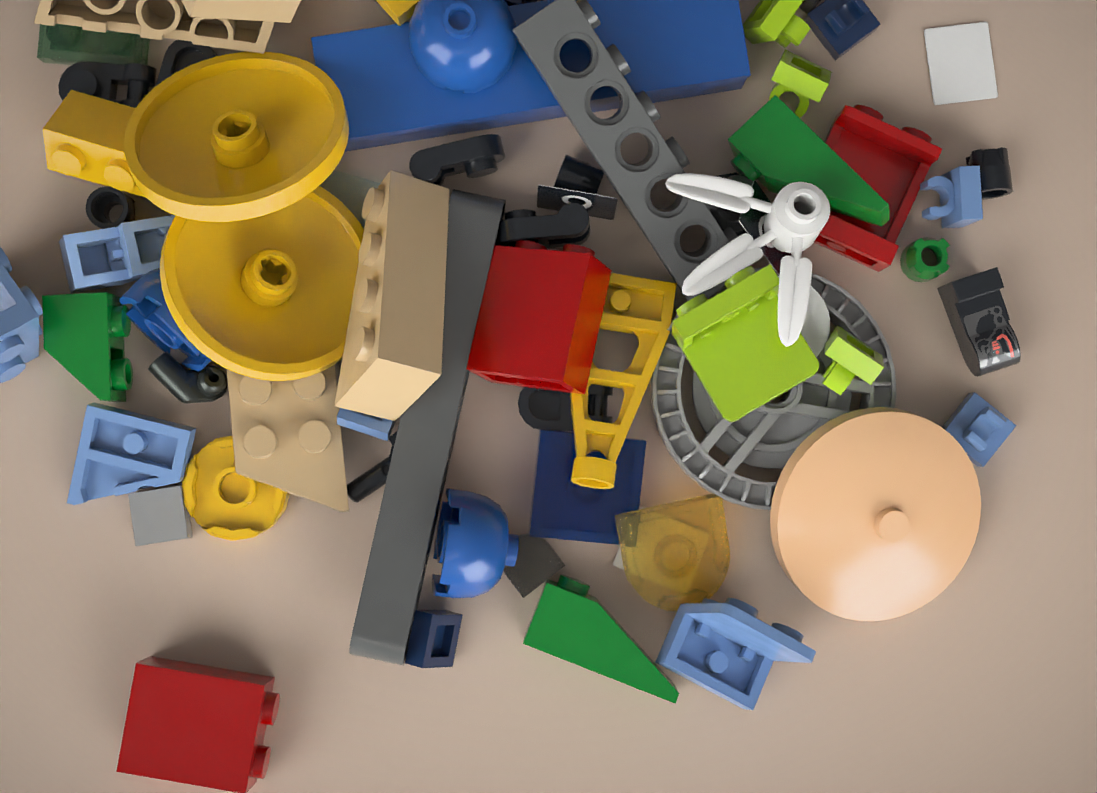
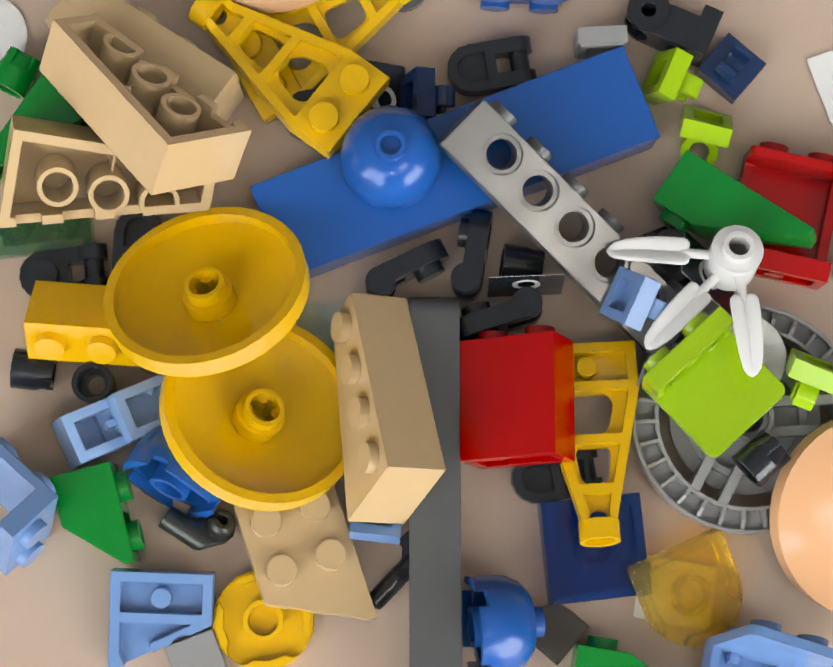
camera: 15 degrees left, 5 degrees down
none -> black hose [10,348,57,391]
none -> black plate [451,210,493,302]
none -> medium blue tile [599,266,668,331]
none -> black hose [732,430,791,487]

